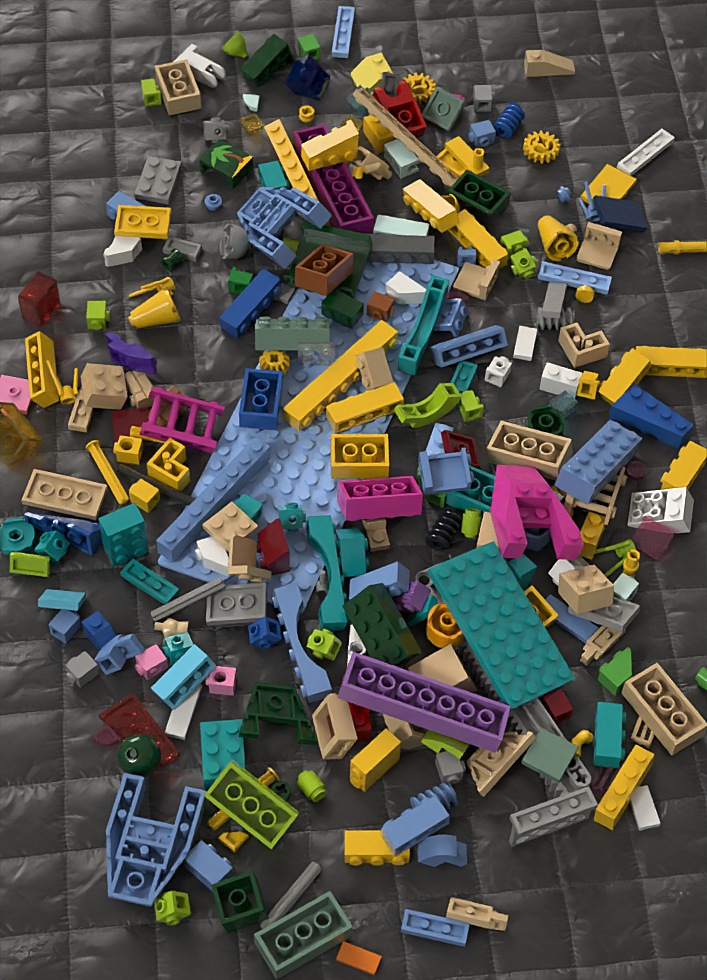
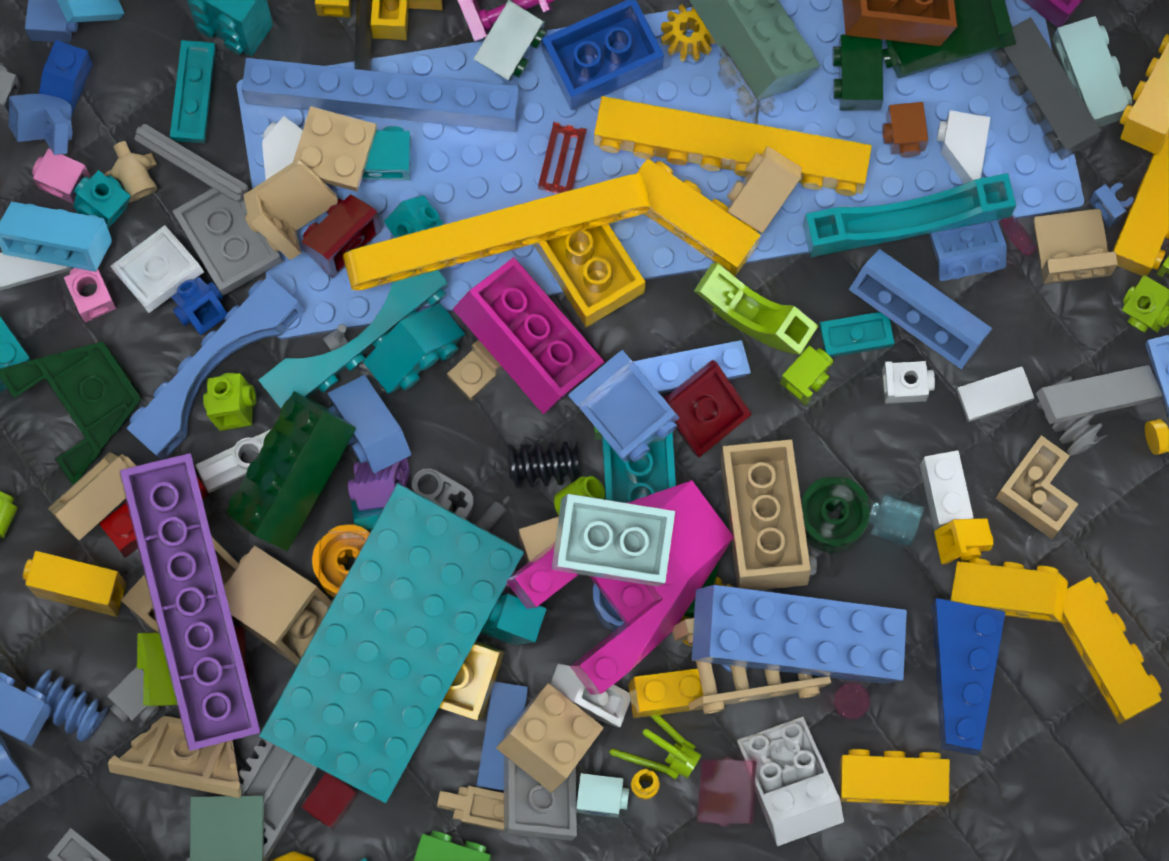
camera: 60 degrees right, 20 degrees up
none -> white tile [110,225,204,313]
none -> yellow beam [343,174,652,291]
none -> brick [473,0,547,81]
none -> clear red tile [538,122,587,194]
none -> light aqua brick [551,494,675,587]

